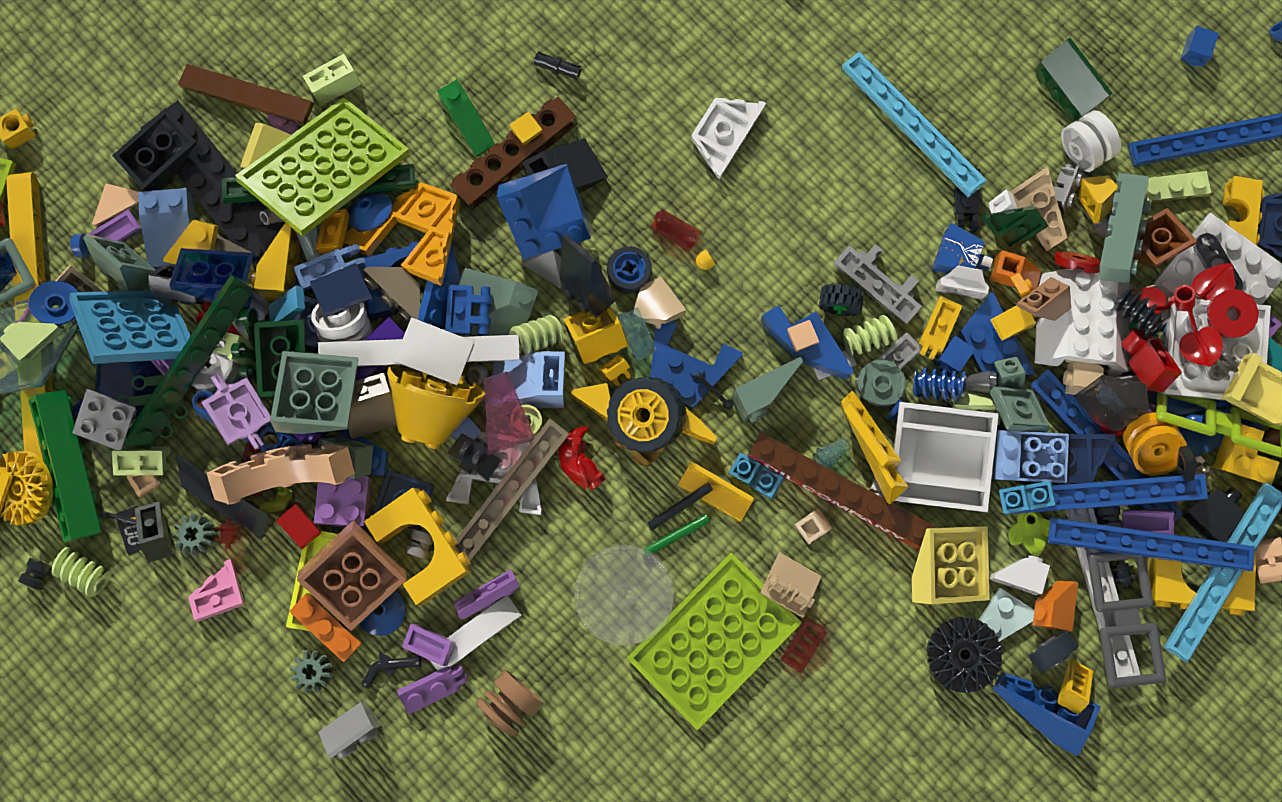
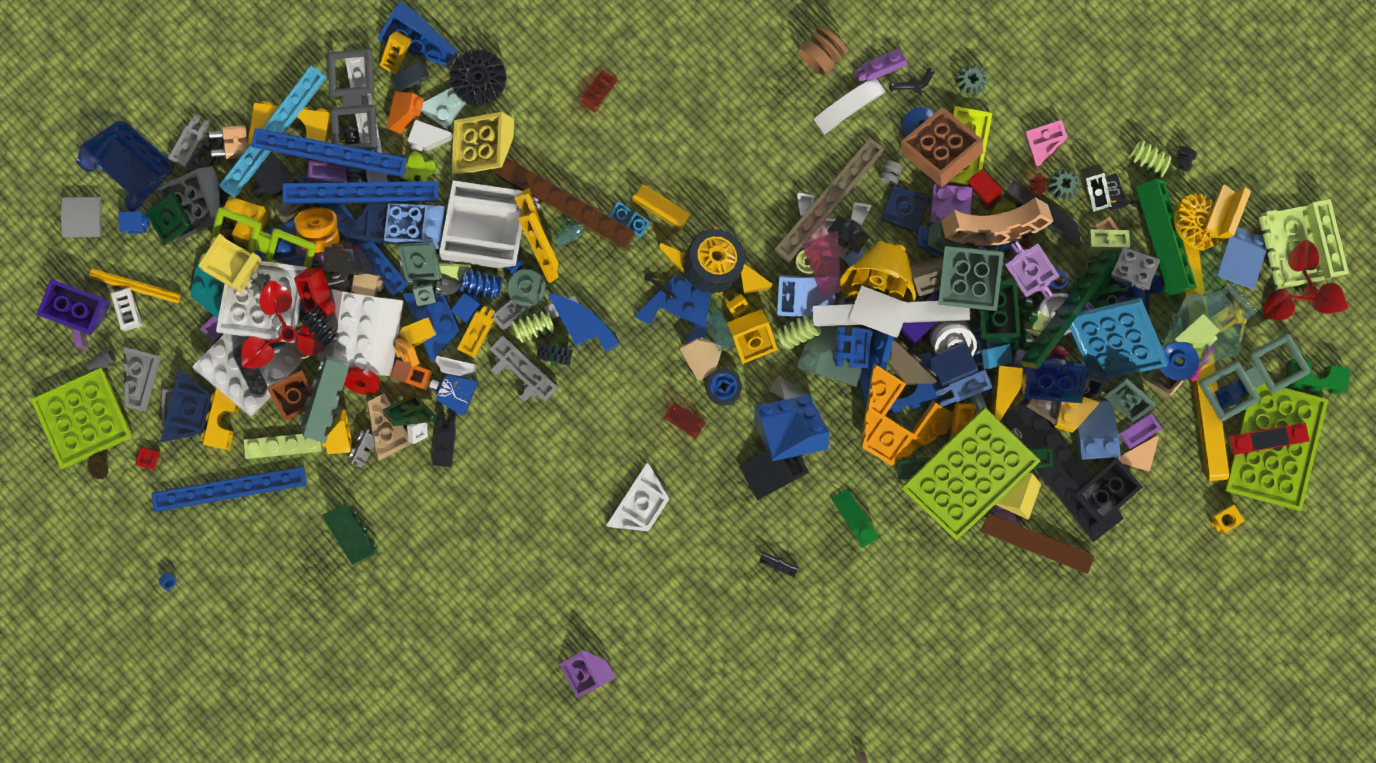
camera: 170 degrees left, 5 degrees up
blue tile [70,233,90,258] -> none
orange plate [289,593,363,662] -> none
yellowish green hinge [303,54,361,107] -> none
light grey slope [319,701,382,759] -> none
blue dish [348,192,393,231] -> none
yellow arch [364,488,472,605] -> none
medium lavender tile [402,624,456,666] -> none
reddish brown brick [450,96,577,212] -> none
medium lavender hinge [454,569,520,619] -> none
yellow tile [509,112,543,146] -> none
red animal [558,426,607,491] -> none
black slope [560,234,617,318] -> none
clear dish [574,545,674,646] -> none
lime plate [627,552,802,730] -> none
green bar [641,514,710,558] -> none
black bar [647,482,714,530] -> none
yellow hinge [696,249,716,270] -> none
sand green slope [731,357,803,423] -> none
tan hinge [760,552,821,618] -> none
light nougat tile [787,320,819,352] -> none
tan slope [795,509,832,545] -> none
medium azure tile [842,51,987,198] -> none
dark azure slope [999,481,1057,514] -> none
medium nougat slope [1017,277,1071,321] -> none
white wheel [1061,110,1122,172] -> none
black tile [1177,446,1197,482] -> none
blue brick [1180,26,1219,67] -> none
red tile [1207,289,1259,338] -> none

